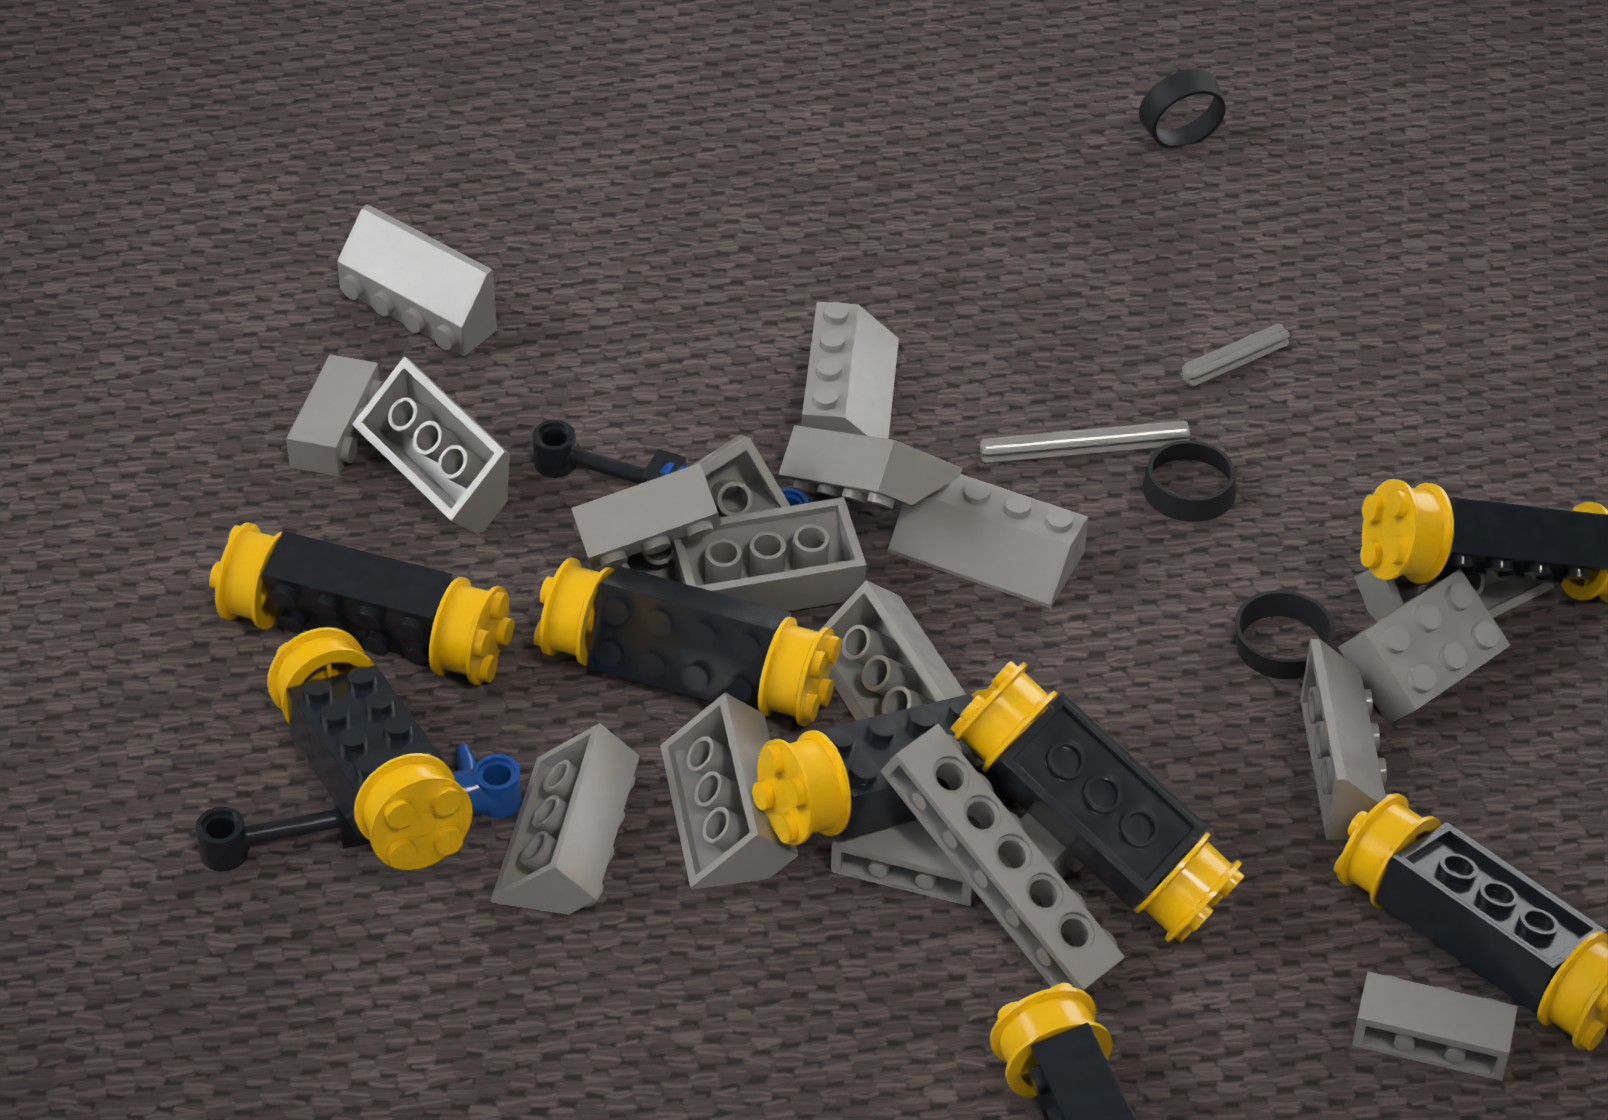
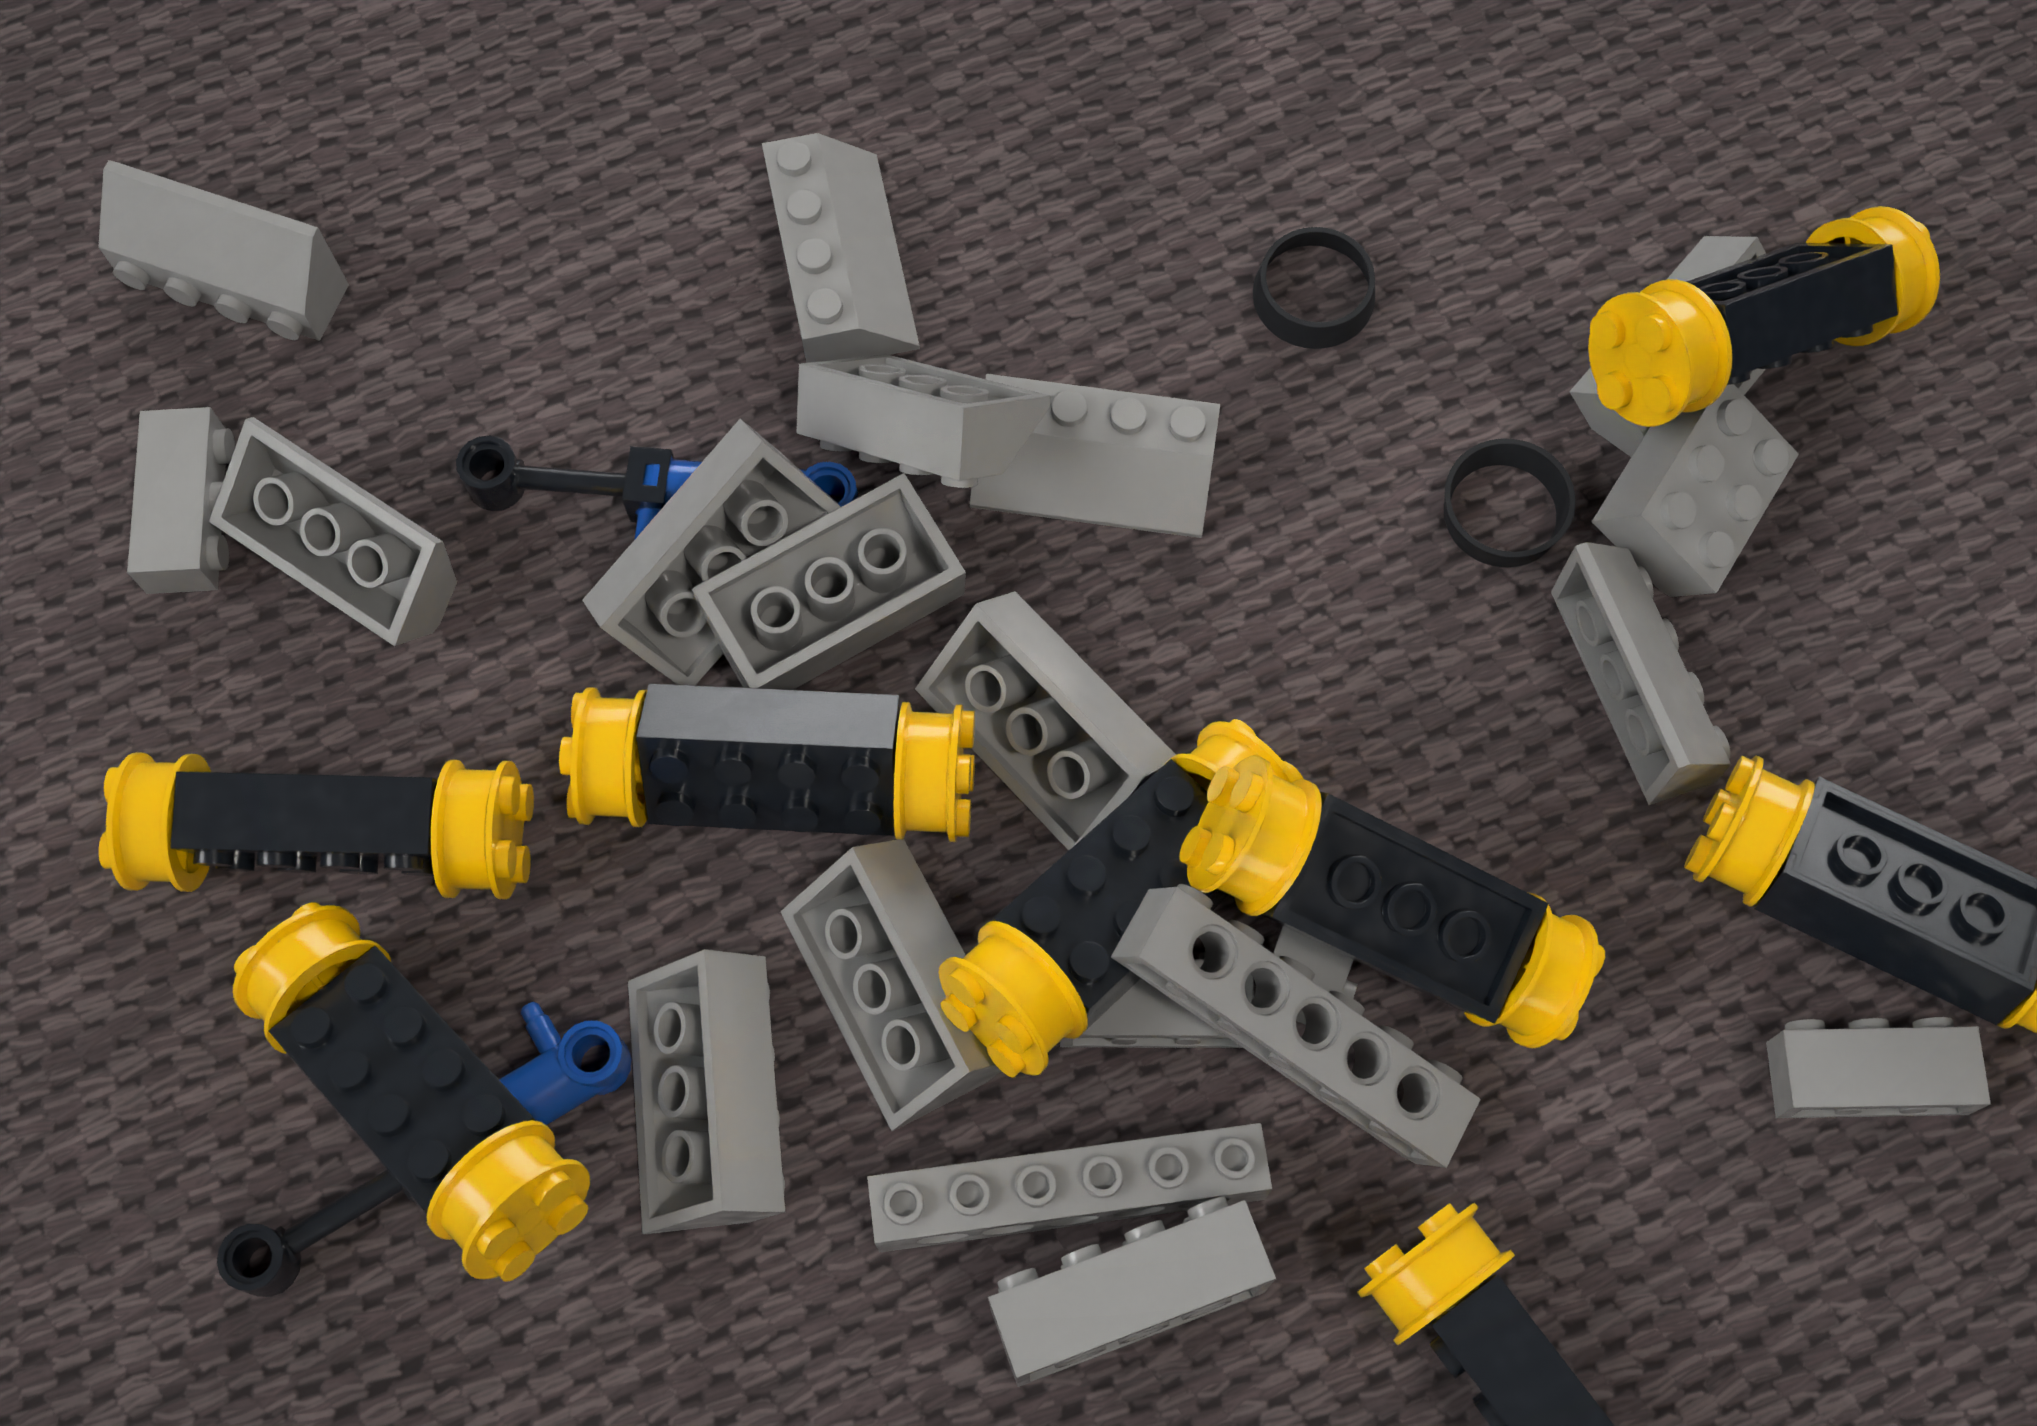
camera: 15 degrees left, 25 degrees up
light grey brick [571,463,721,569] -> none
light grey axle [979,420,1190,464] -> none
light grey axle [1181,324,1290,386] -> none
none -> light grey brick [867,1123,1272,1253]
none -> light grey brick [988,1196,1276,1387]

